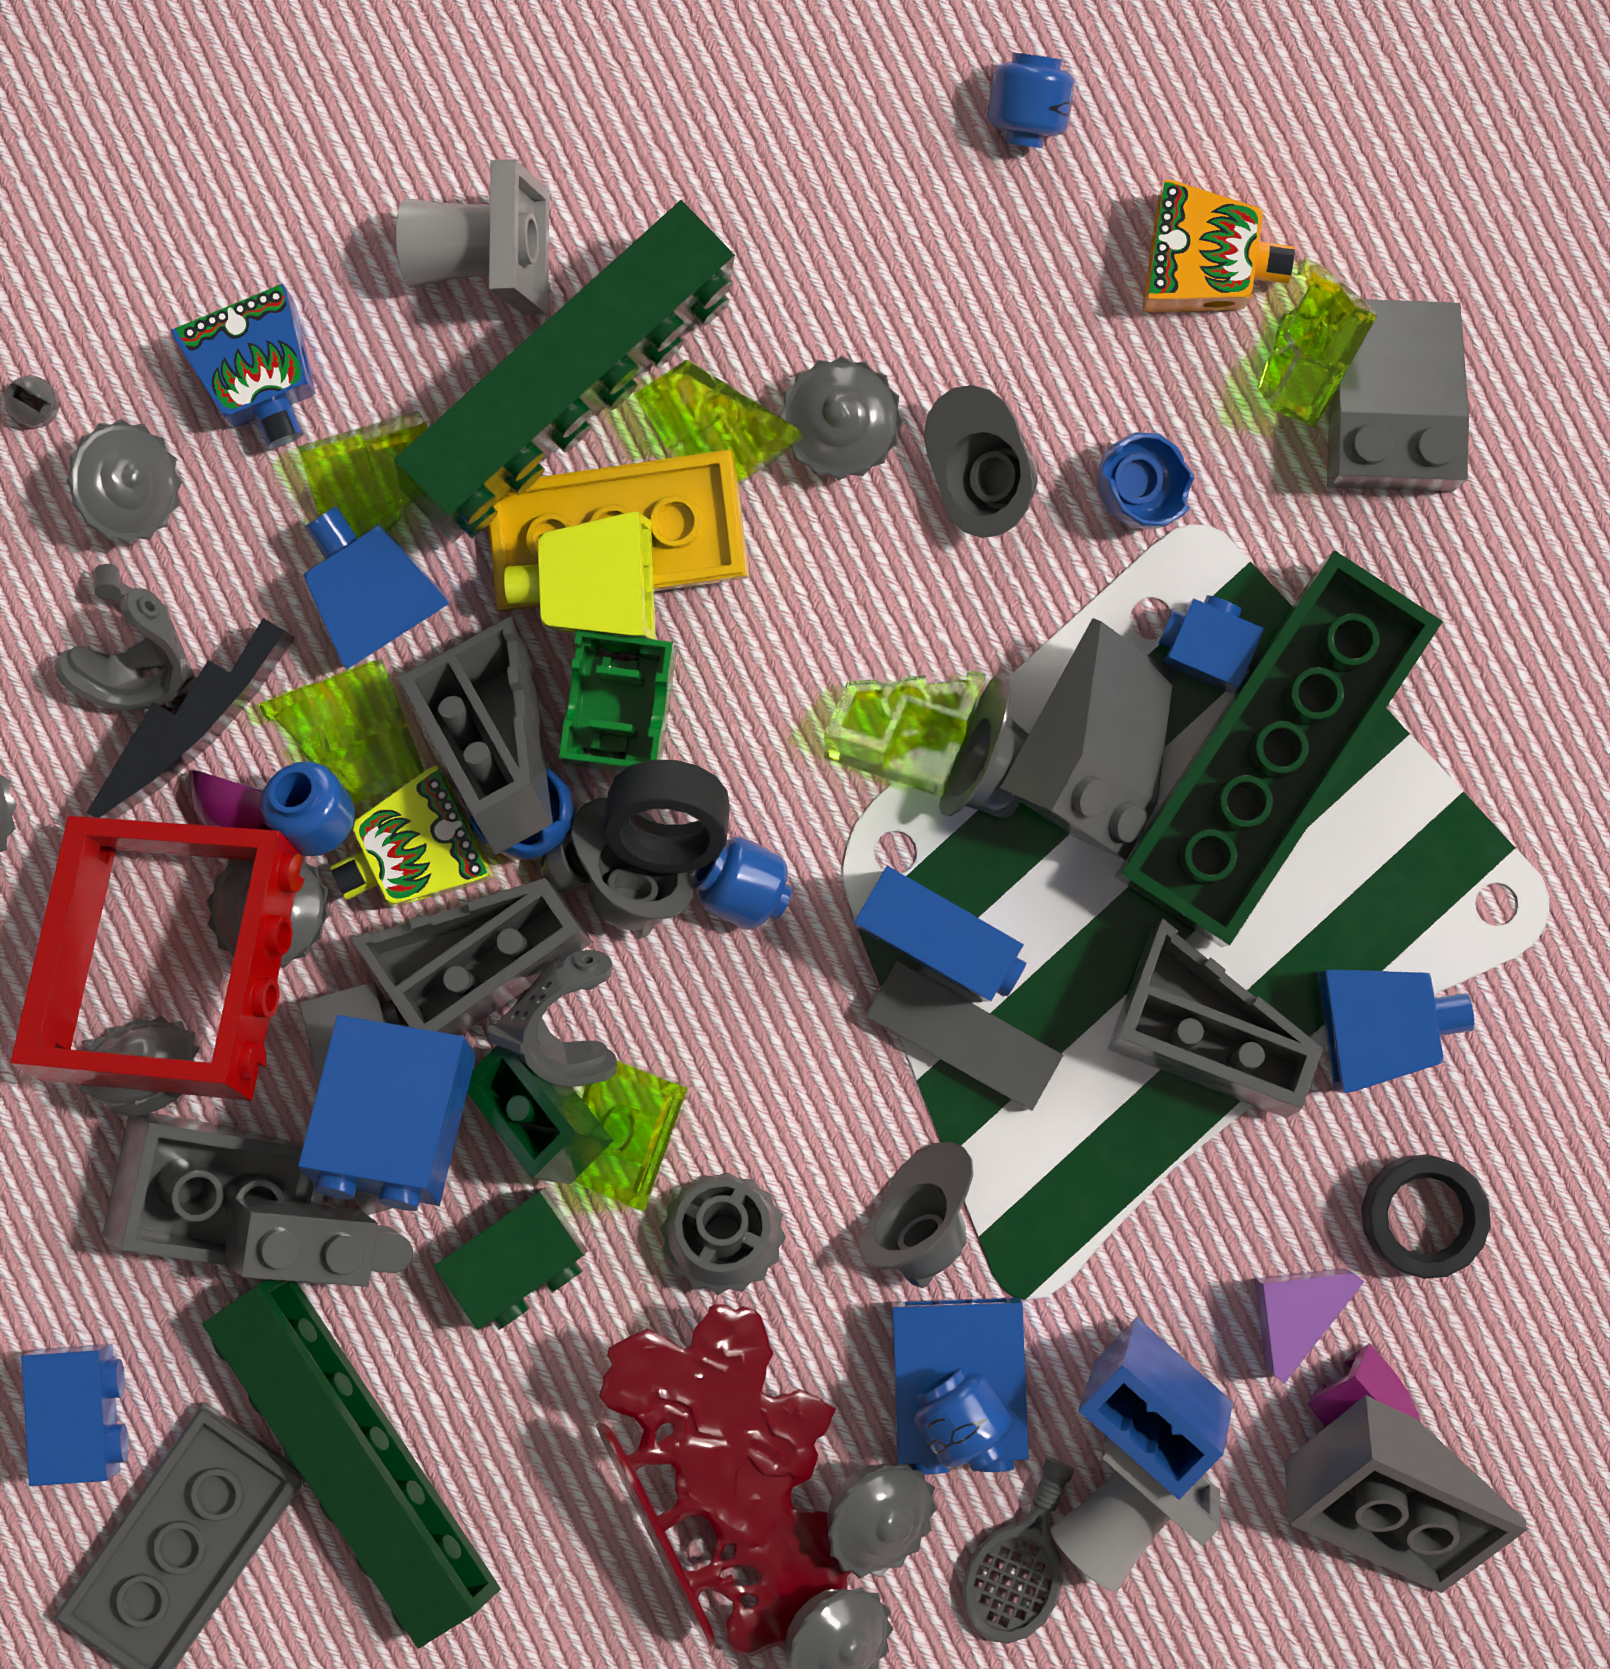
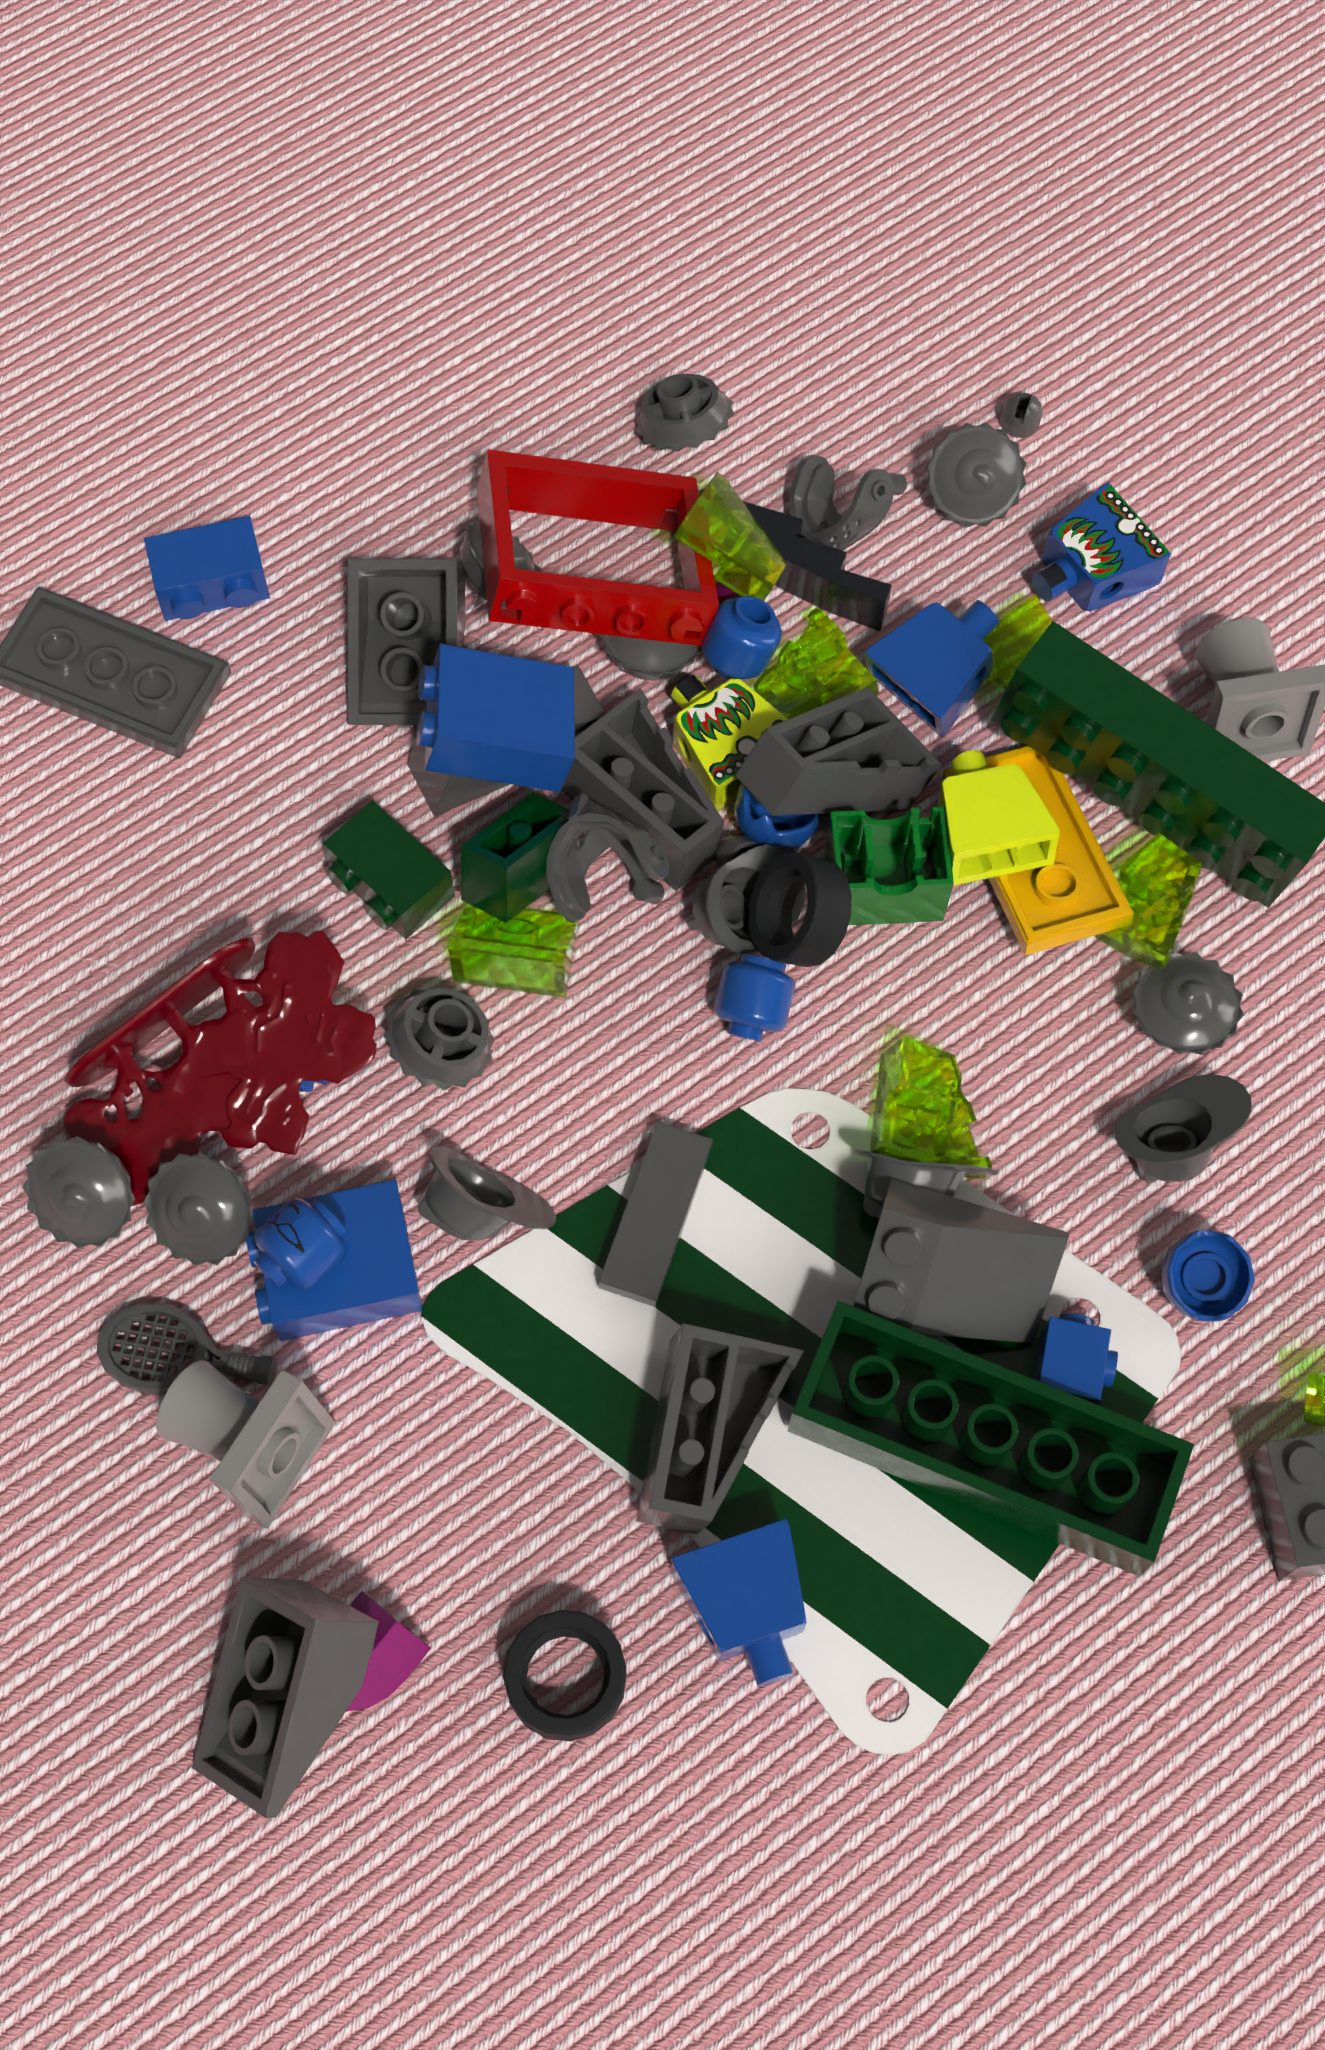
camera: 75 degrees right, 20 degrees down
dark green brick [202,1279,501,1649] -> none
dark grey brick [224,1197,413,1287] -> none
blue brick [853,865,1027,1002] -> none
blue brick [1078,1316,1233,1500] -> none
medium lavender slope [1255,1268,1365,1384] -> none
none -> clear neon green slope [674,472,787,601]

